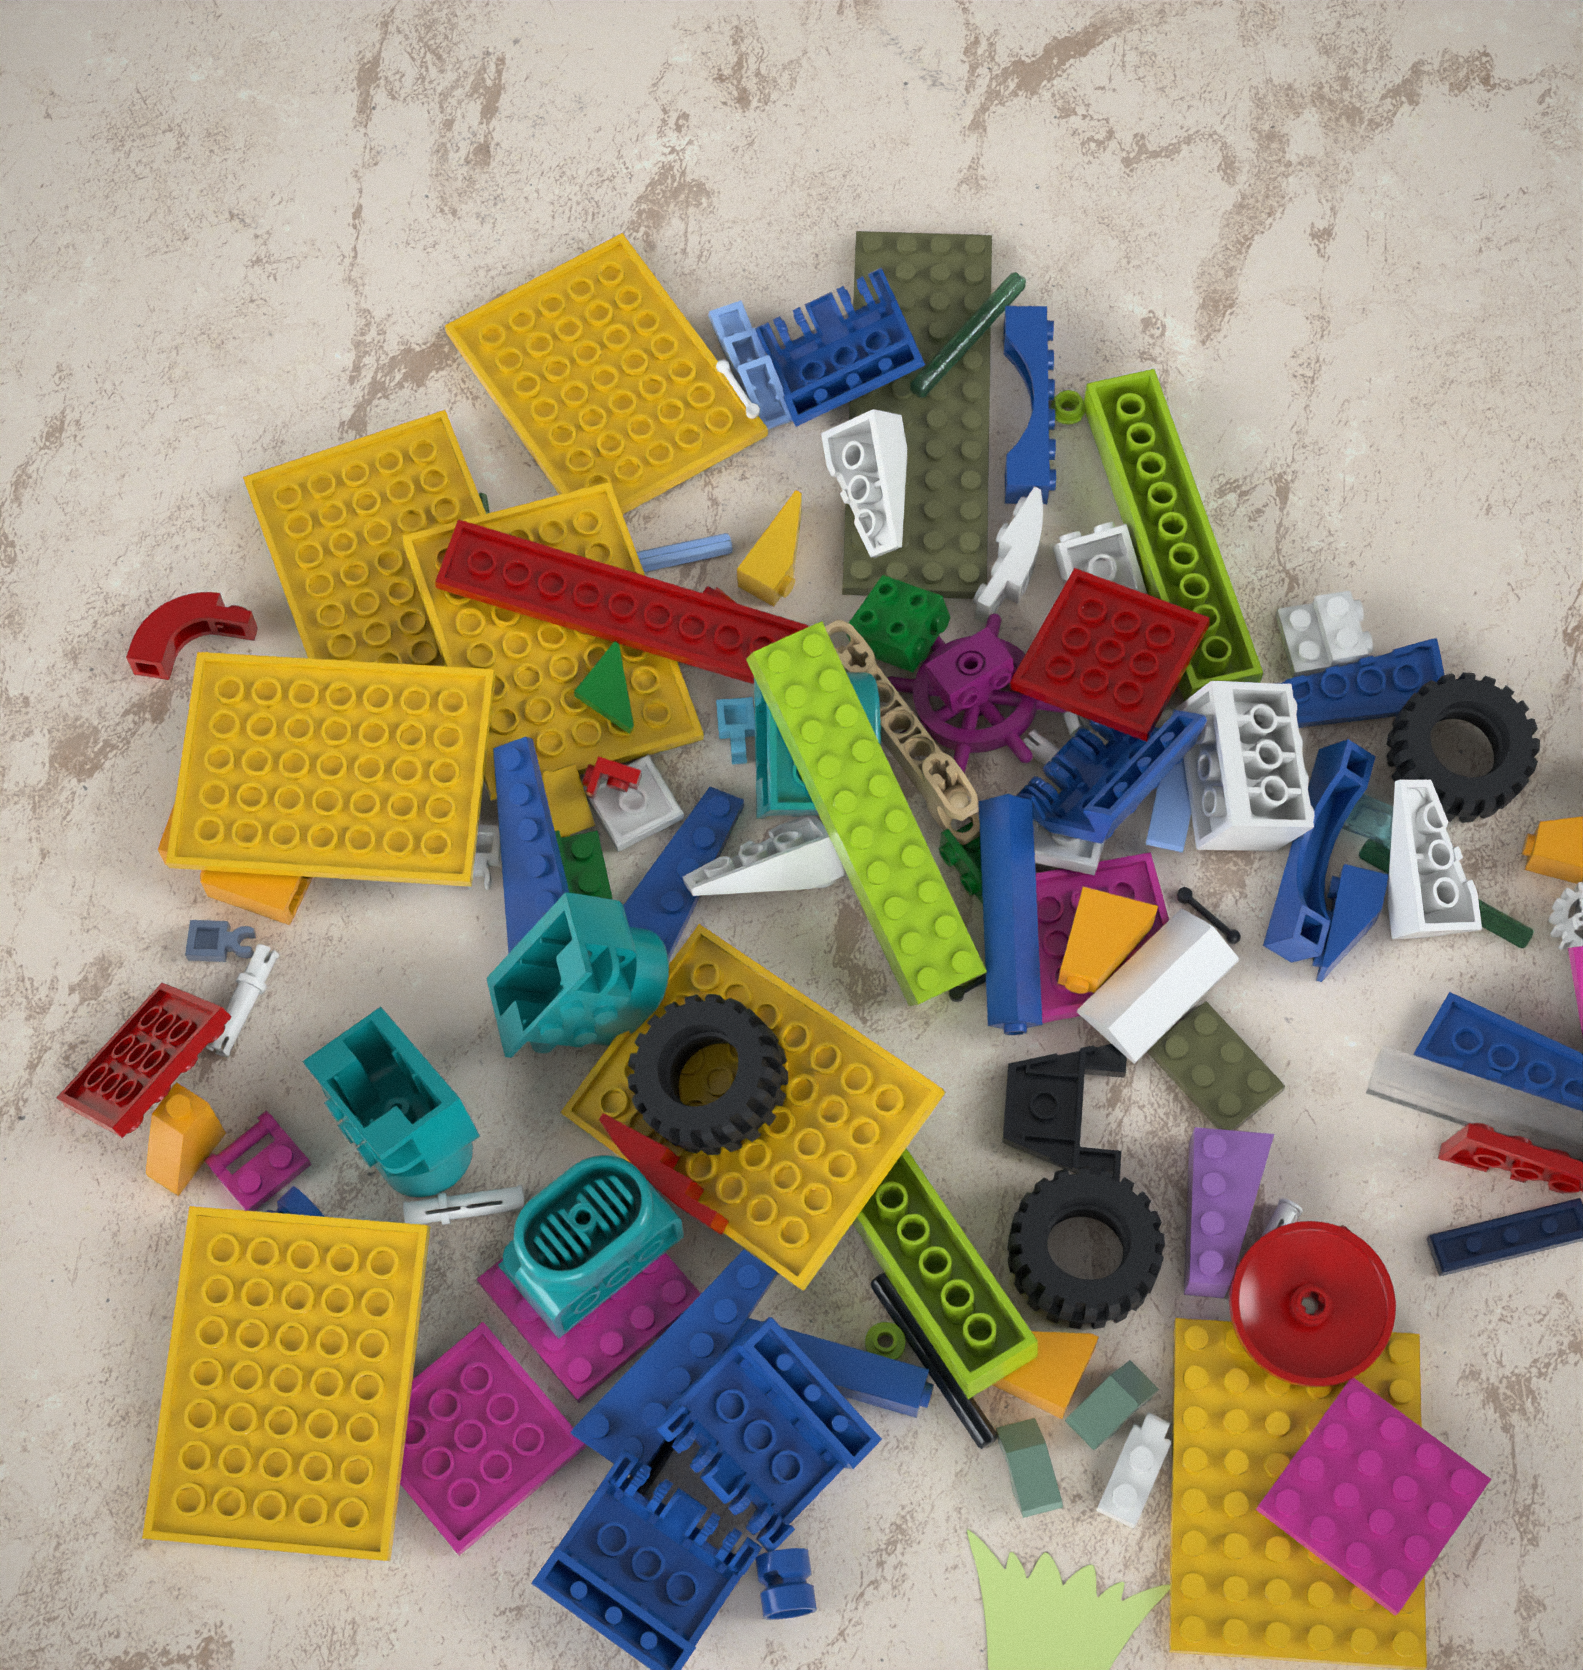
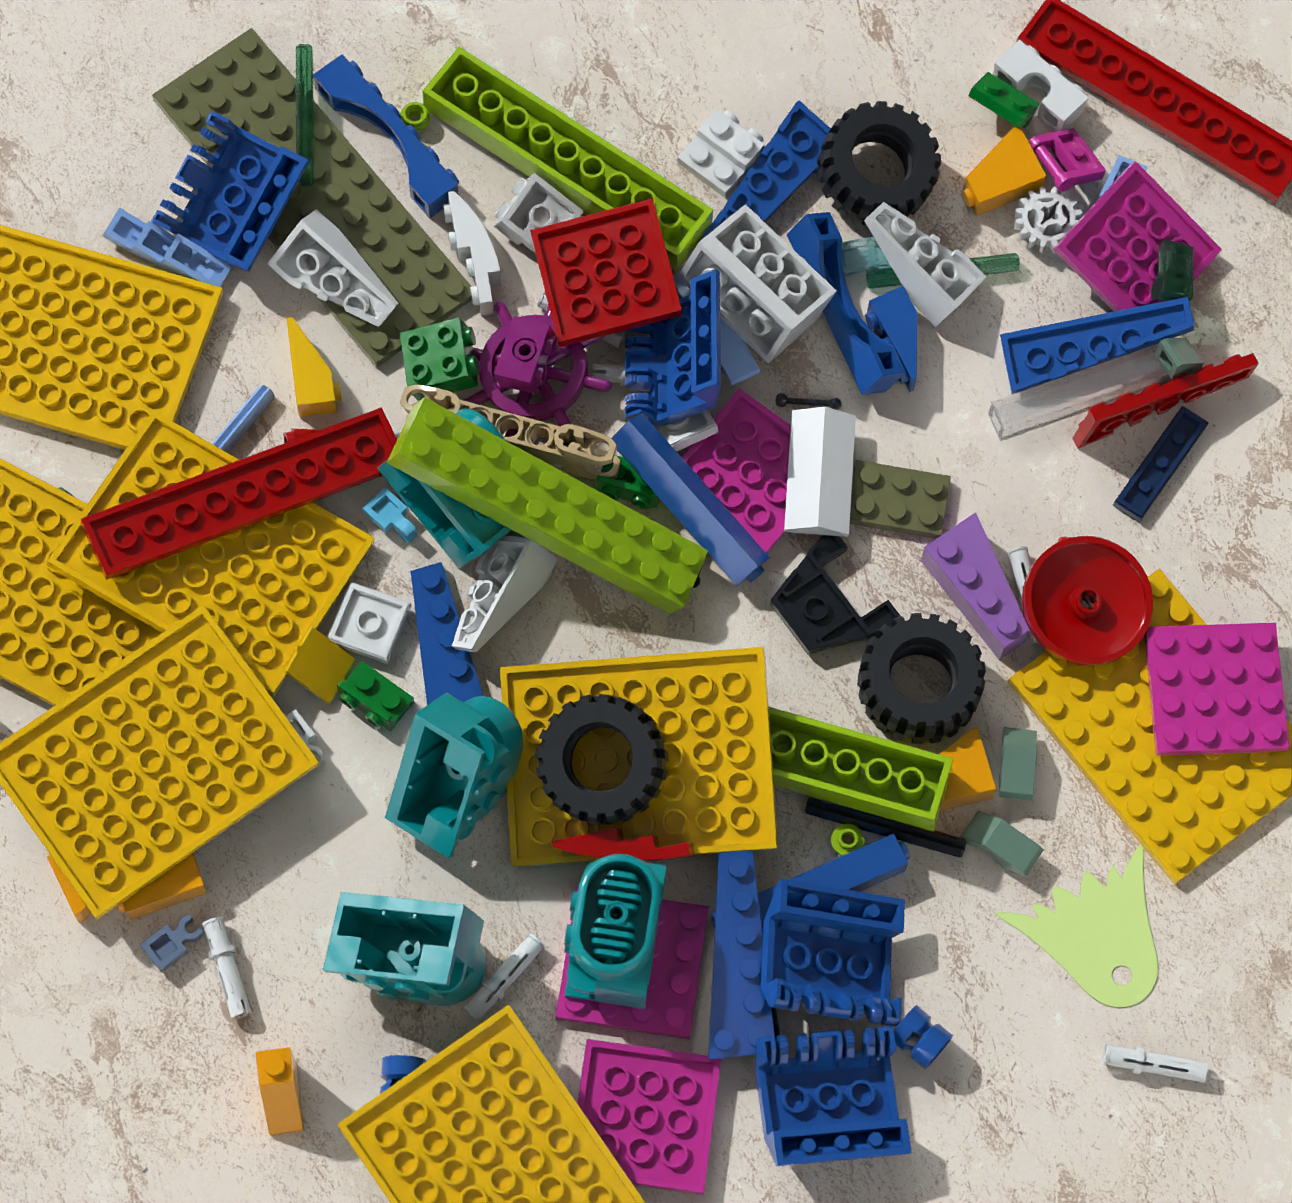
camera: 45 degrees left, 5 degrees up
red plate [56,982,232,1138] -> none
dark pink plate [204,1110,312,1211] -> none
blue wing [493,736,569,954] -> none
green tile [574,641,634,734] -> none
red bracket [582,756,642,799] -> none
white hinge [716,360,760,419] -> none
light orange slope [1058,887,1158,994] -> none
white hinge [1096,1412,1172,1528] -> none

